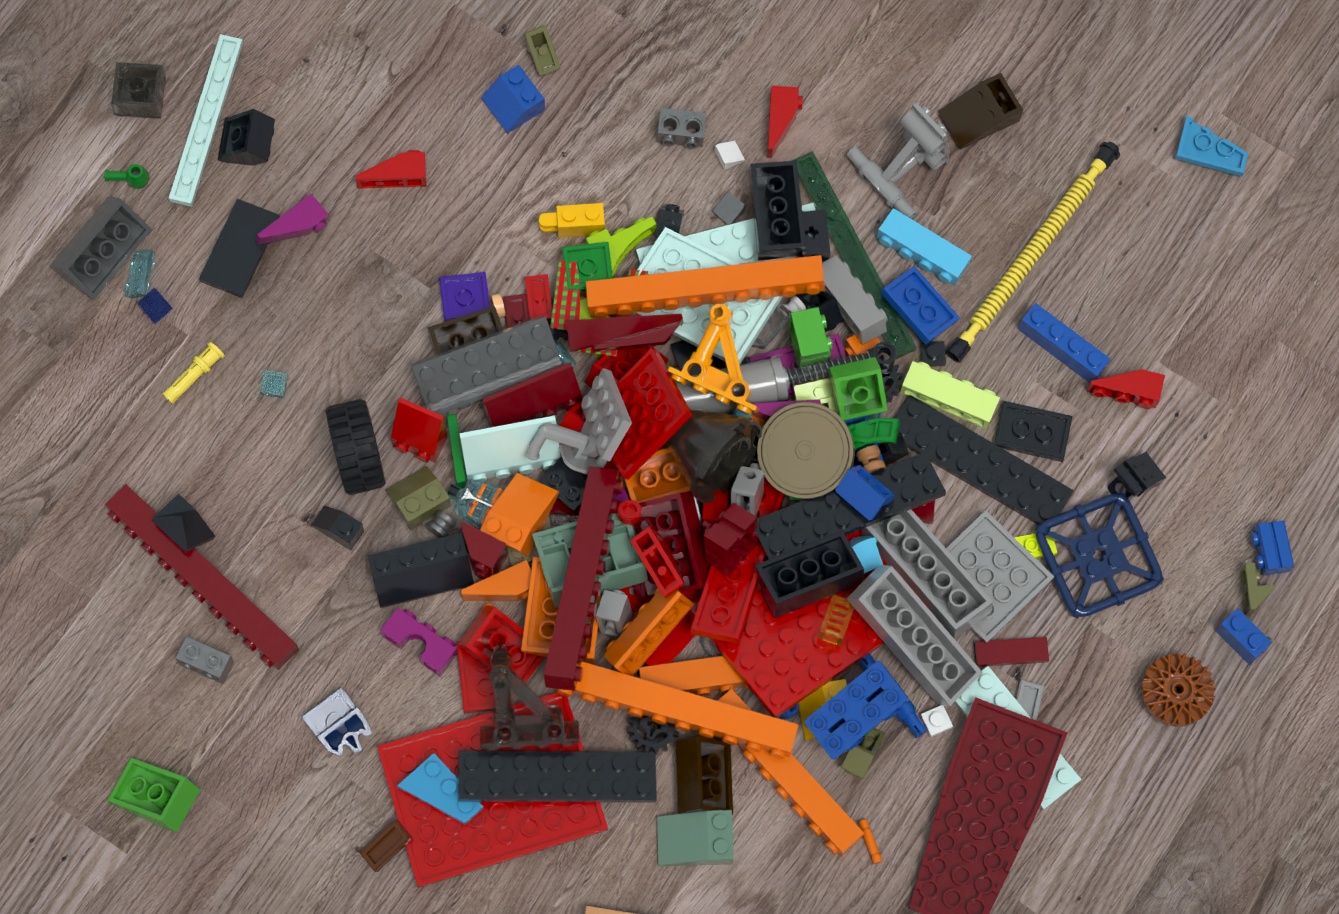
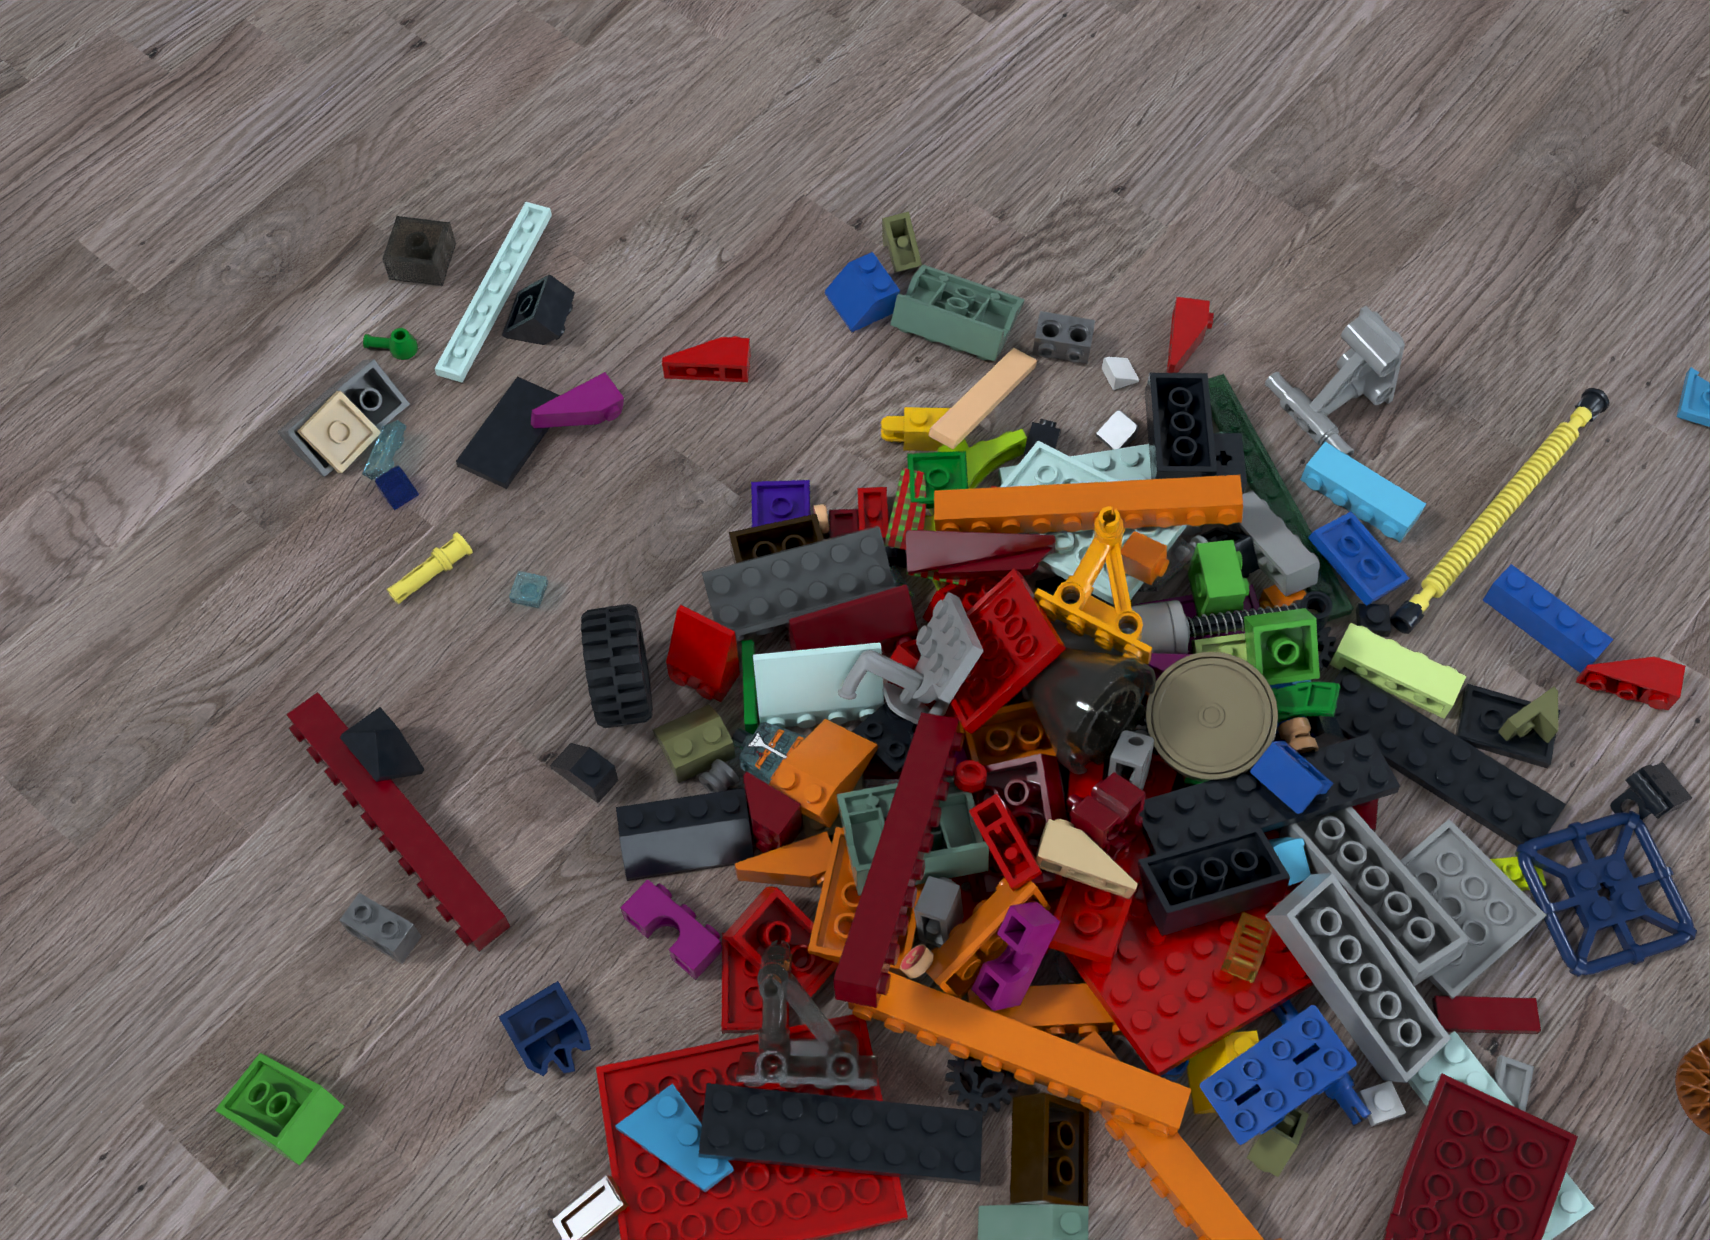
camera: 10 degrees right, 10 degrees down
dark brown slope [938,73,1023,150] -> none
none -> tan tile [297,391,381,473]
none -> sand green piece [890,265,1025,362]
none -> light nougat tile [900,944,934,979]
none -> light nougat tile [928,348,1038,449]
none -> magenta arch [971,901,1060,1011]
none -> tan slope [1035,819,1138,899]
none -> orange brick [1120,531,1169,585]
none -> olive slope [1499,687,1559,743]

